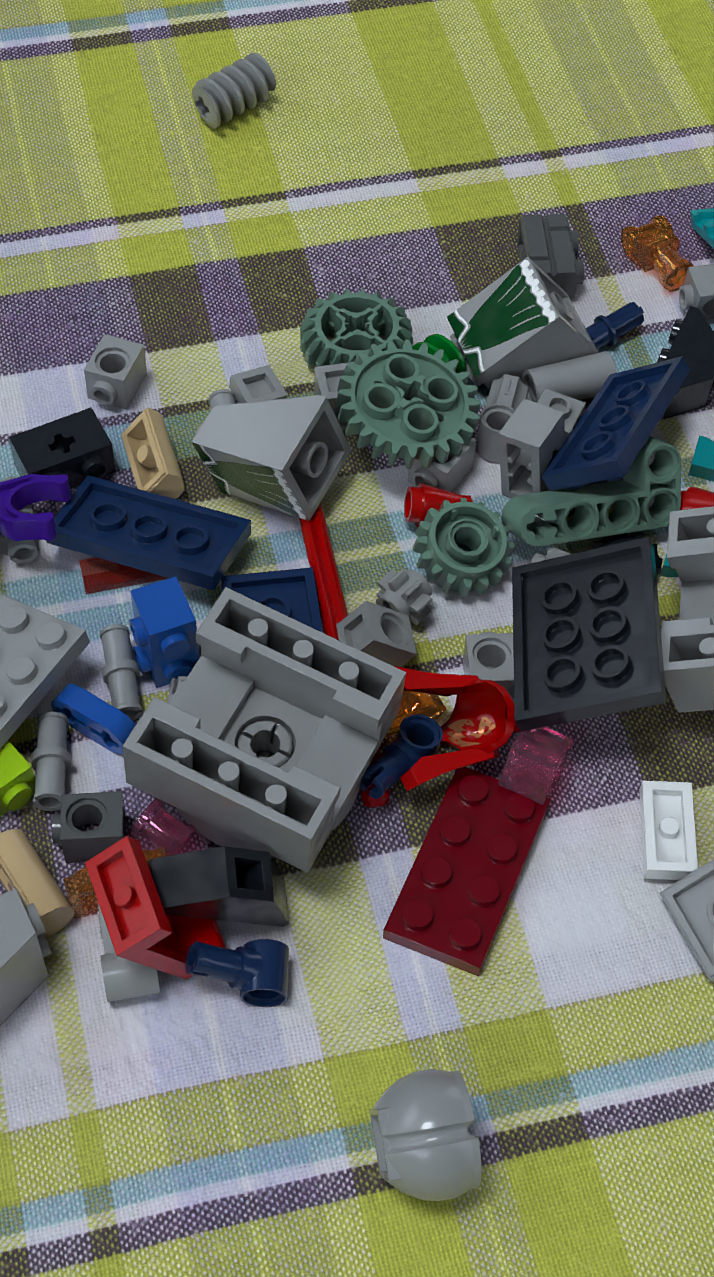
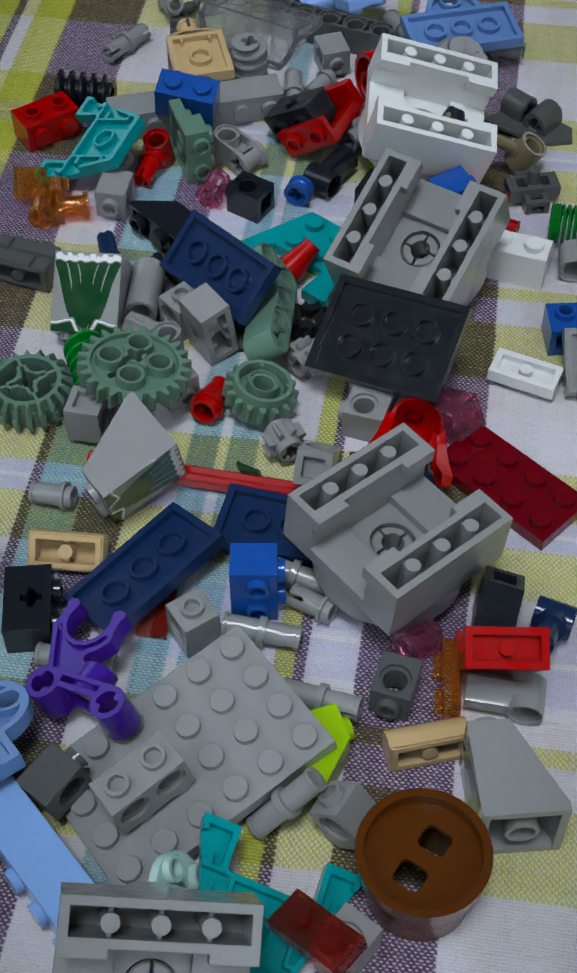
camera: 65 degrees left, 5 degrees down
blue beam [51,683,136,755] -> none
light grey plate [229,365,288,403] -> none
none -> clear orange plate [13,167,69,199]
none -> light grey brick [165,587,221,658]
none -> dark green window [236,461,262,476]

